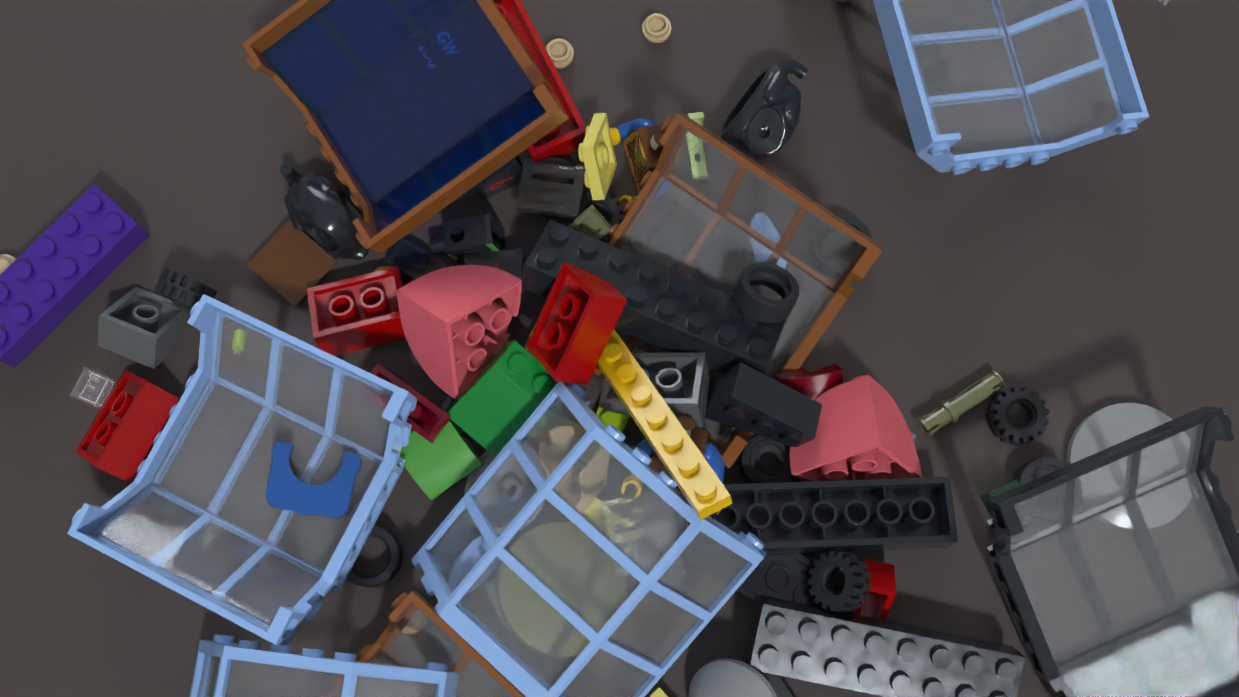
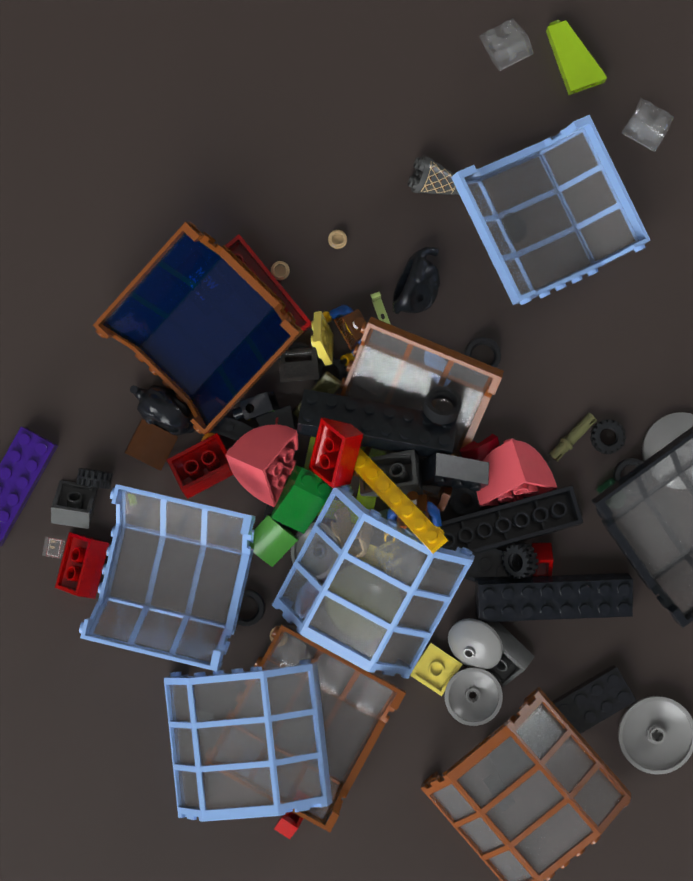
camera: 10 degrees left, 10 degrees up
blue piece [265,441,362,518] -> none
dark red slope [359,363,451,444] -> none

